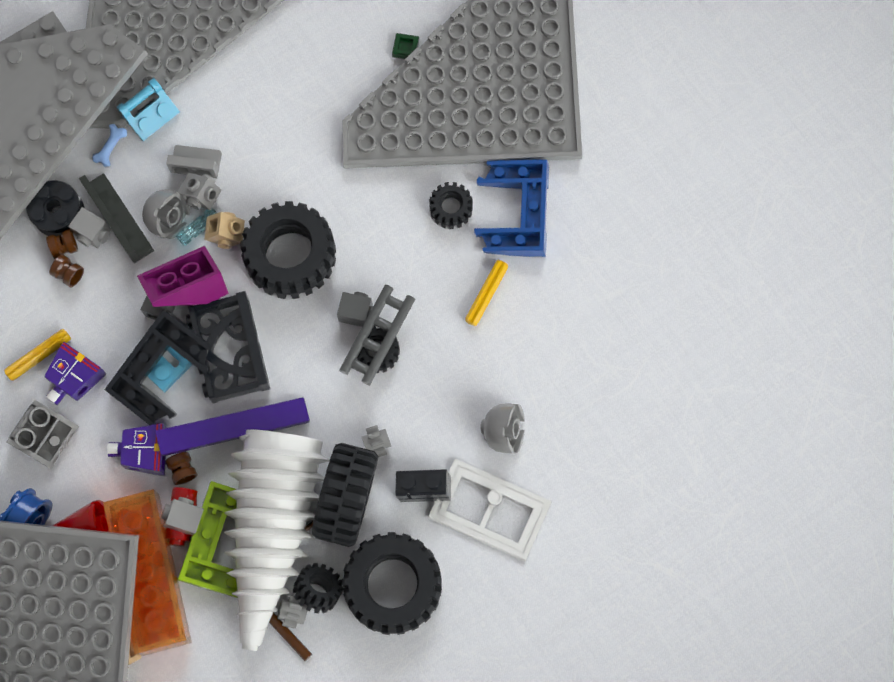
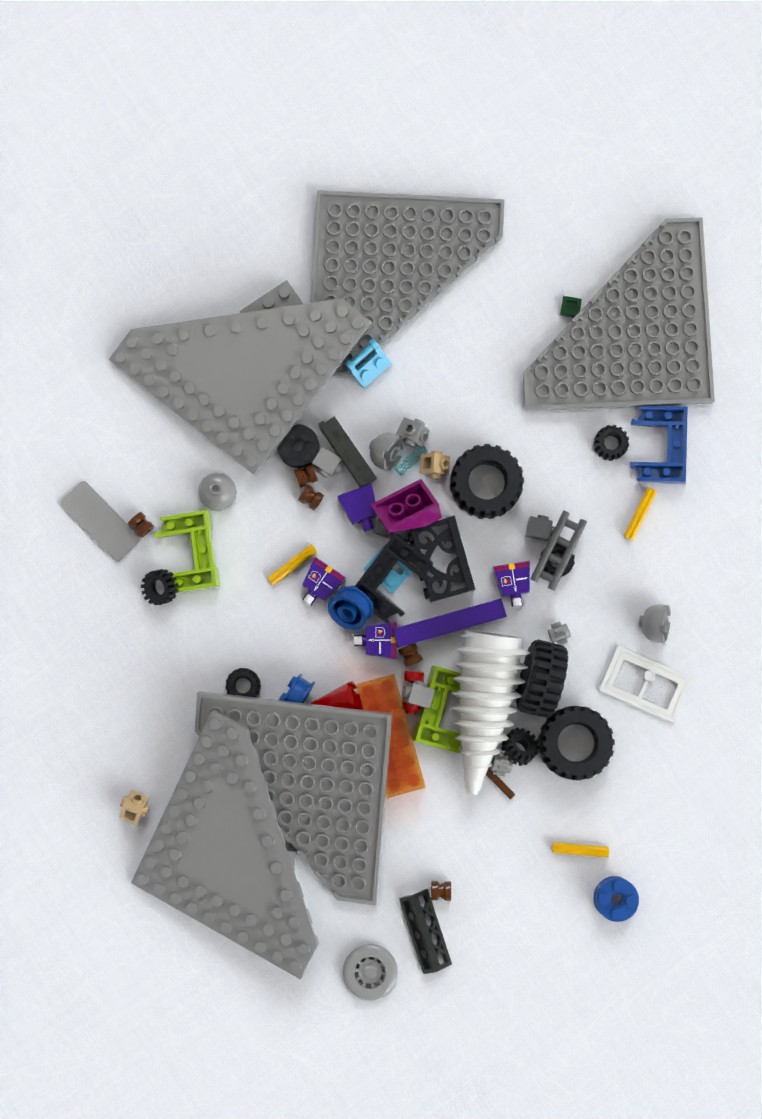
camera: 10 degrees left, 10 degrees up
light grey slope [6,400,79,469] -> none
light blue piece [92,124,127,167] -> none
light grey panel [166,145,222,178] -> none
black brick [395,469,451,502] -> none
none -> blue wheel [328,586,373,630]
none -> dark purple torso [337,484,377,532]
none -> dark purple torso [492,561,530,607]

